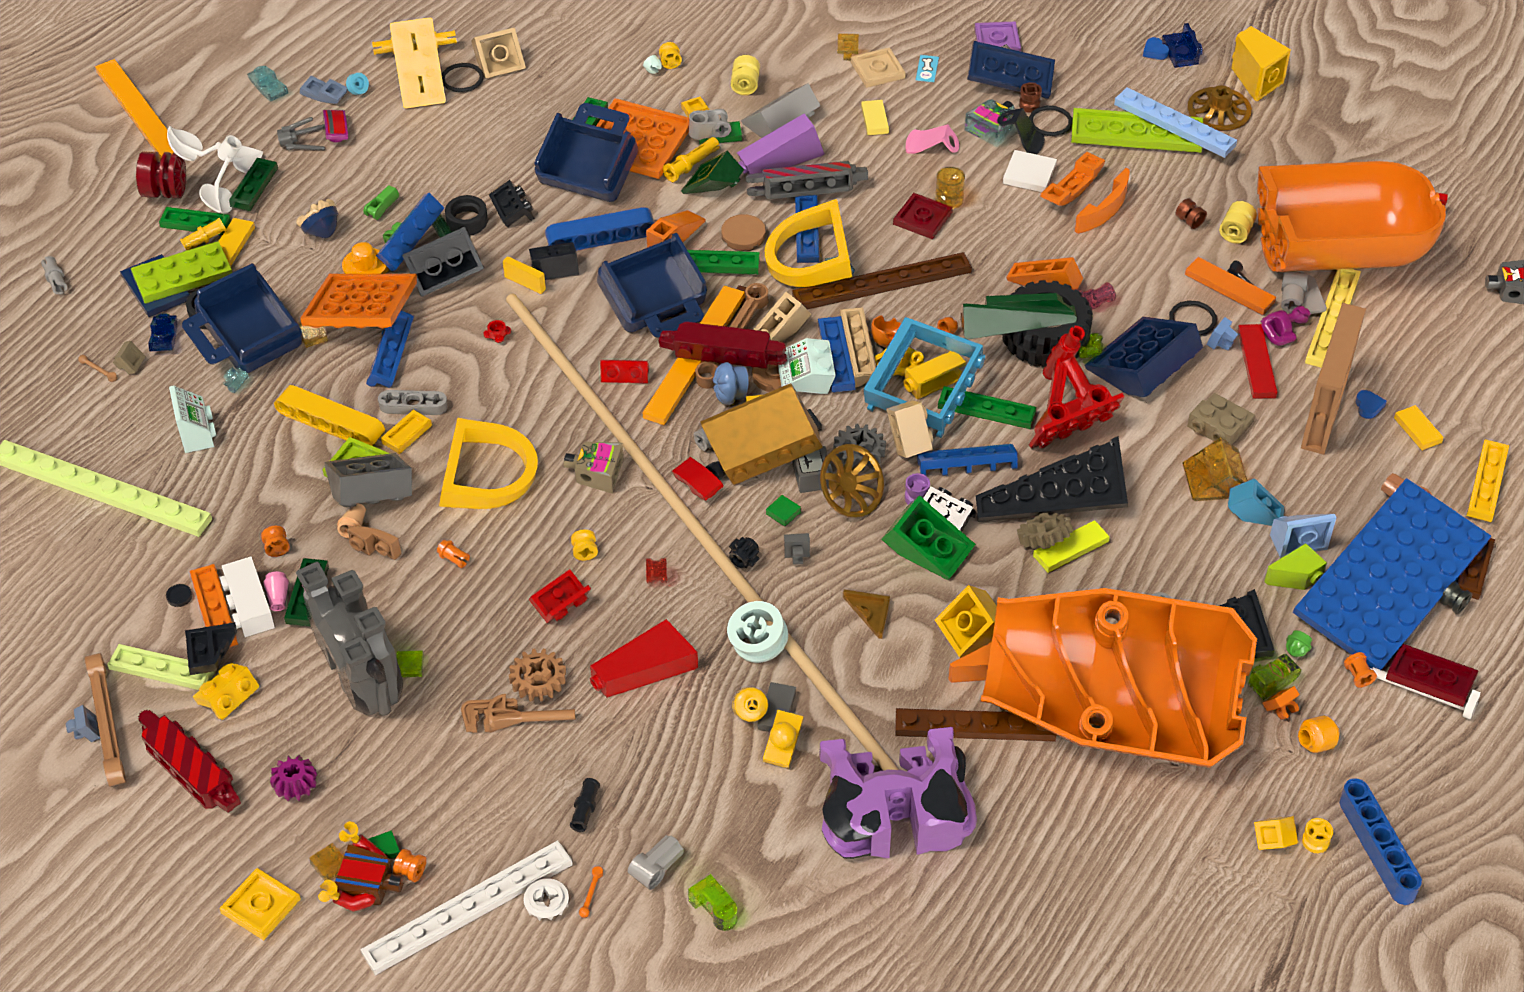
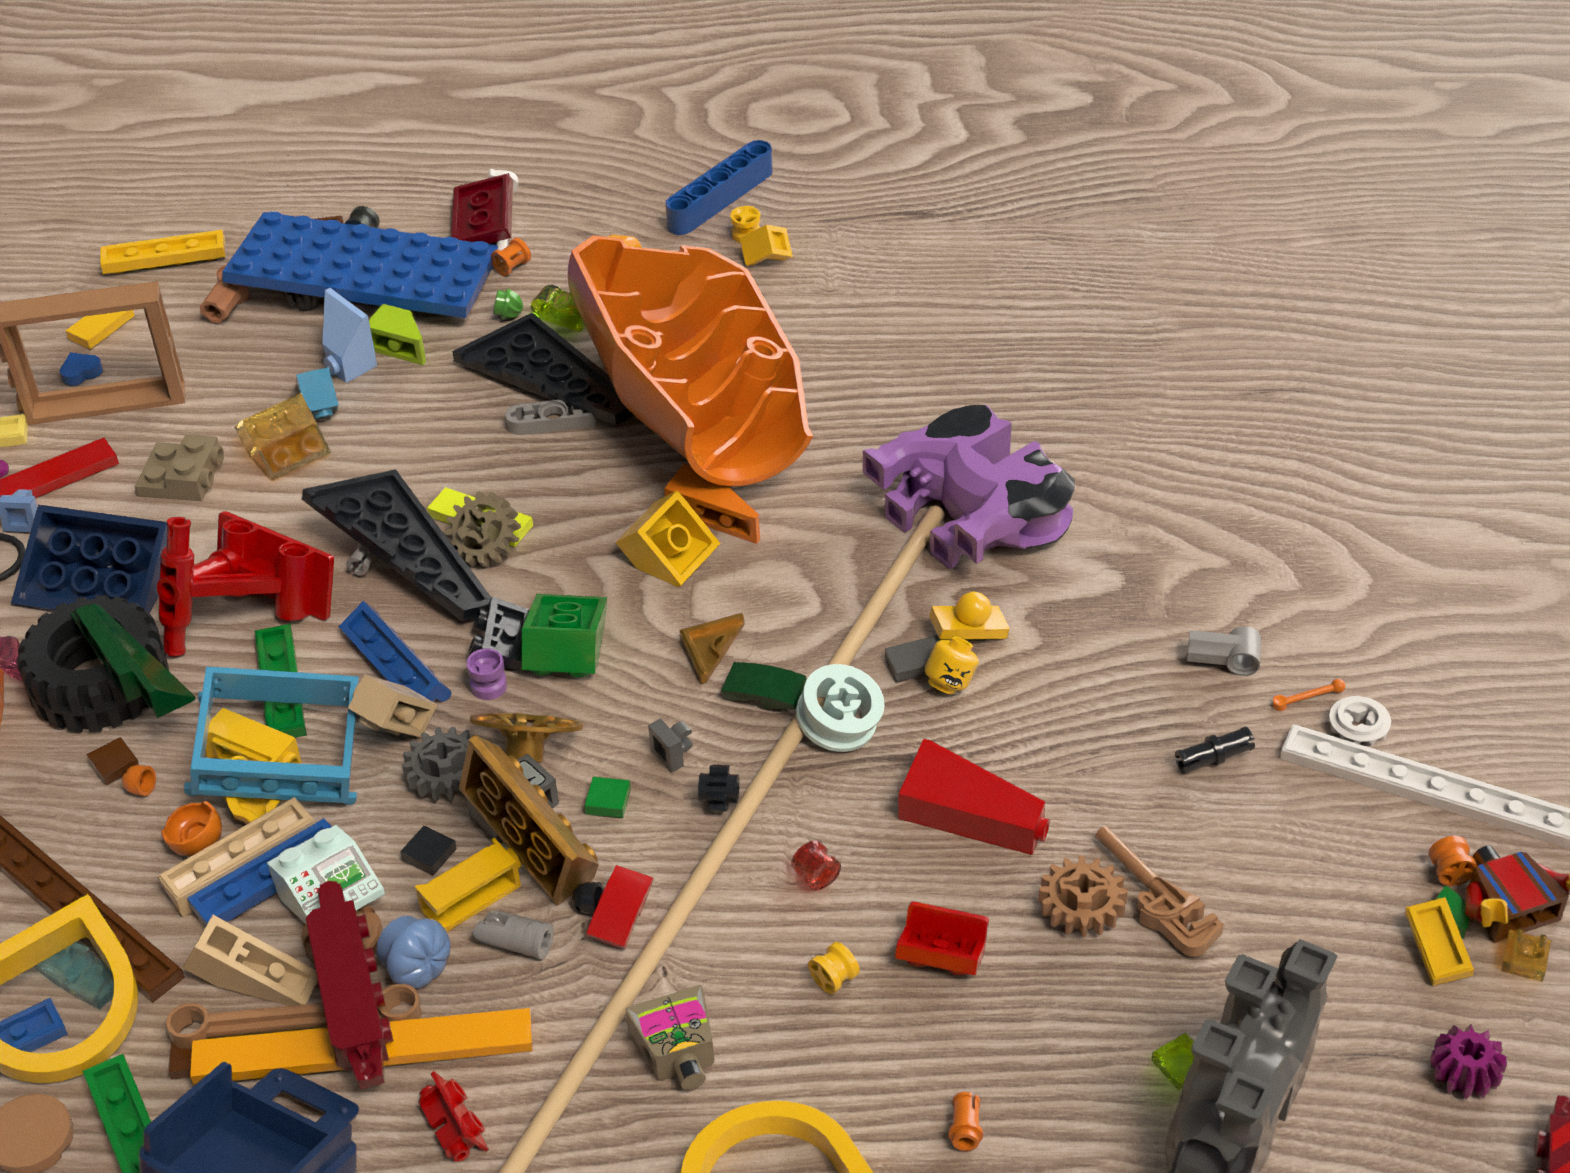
camera: 120 degrees left, 5 degrees down
clear neon green leg [688,874,737,931] -> none
reddish brown plate [895,708,1057,742] -> none
none -> dark green slope [721,662,807,710]
none -> yellow tile [1405,897,1474,986]

